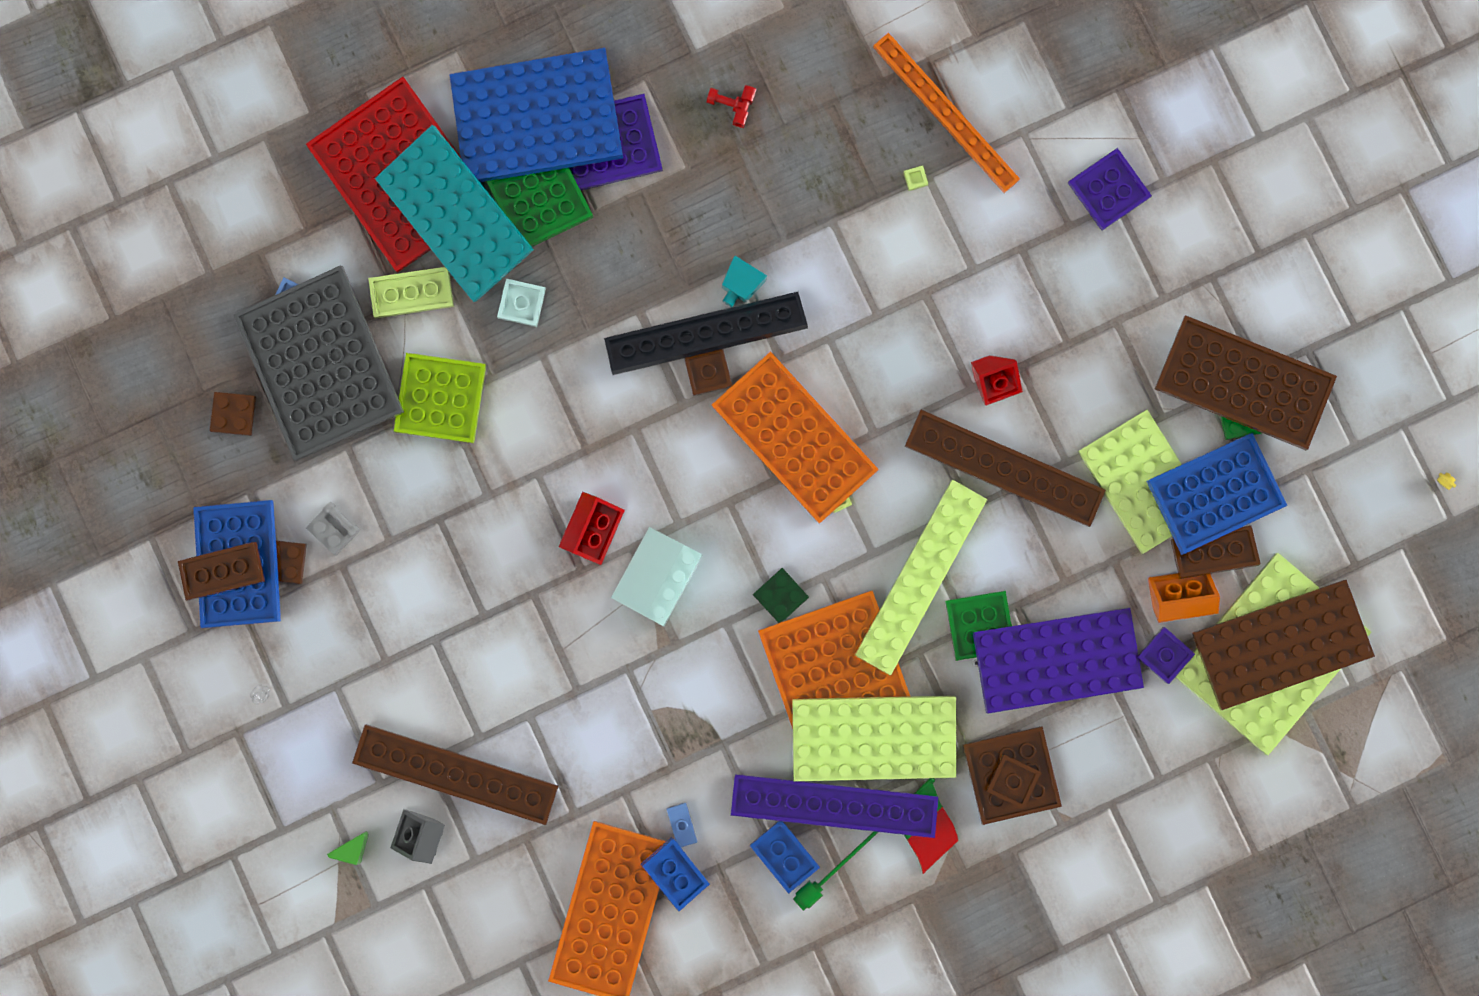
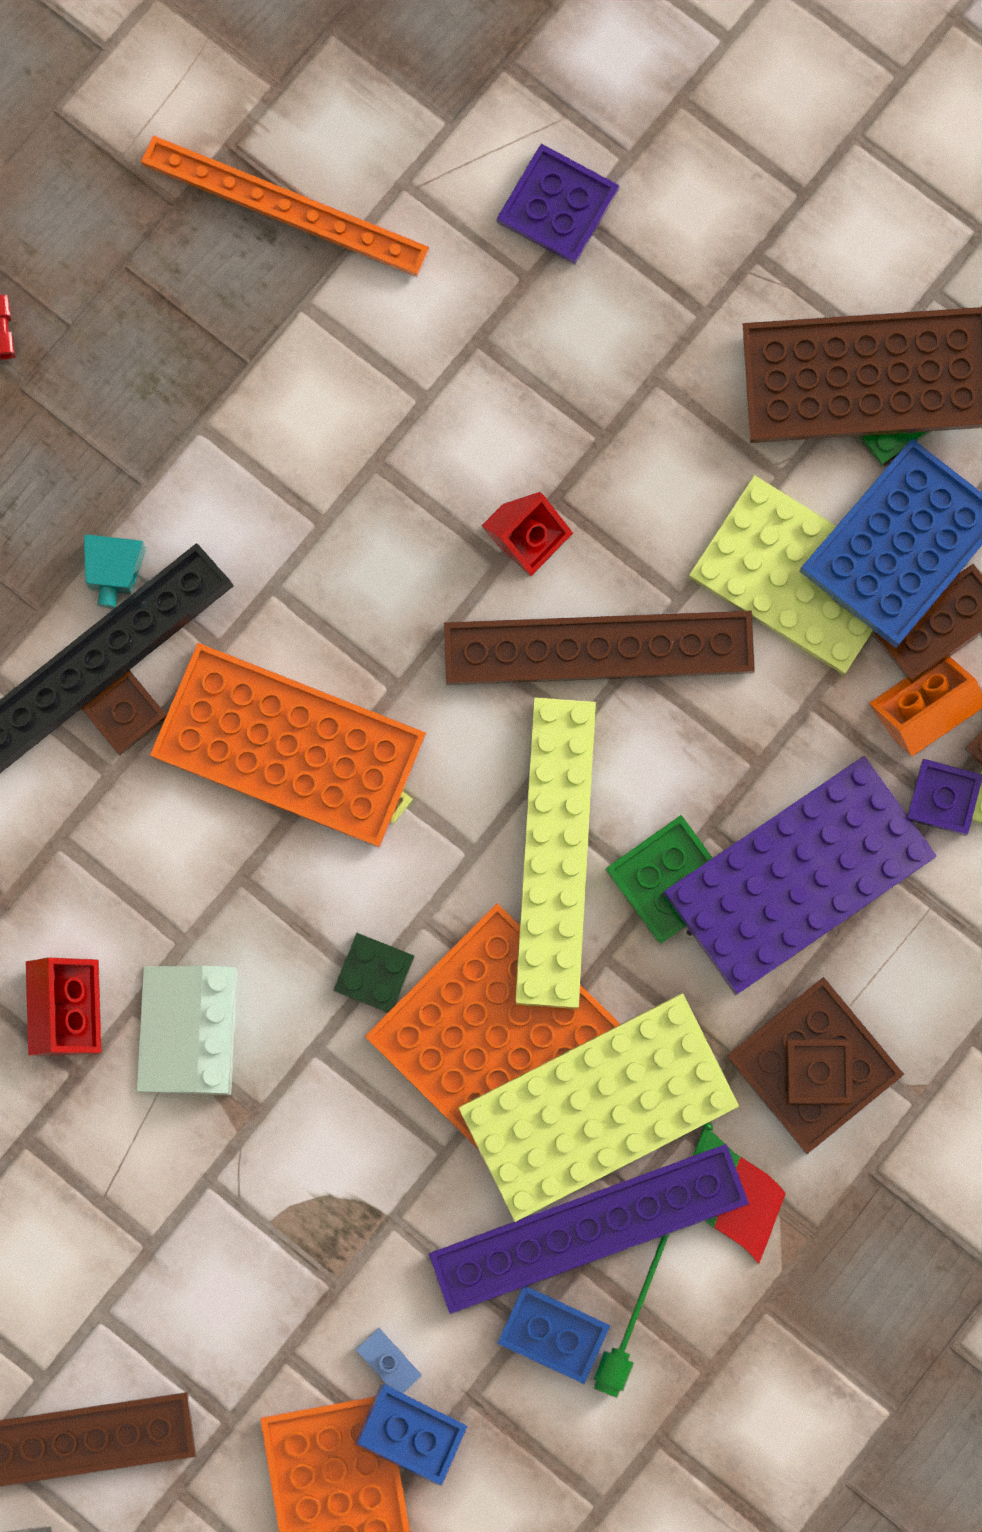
camera: 25 degrees left, 5 degrees down
yellowish green tile [903,166,928,191] -> none

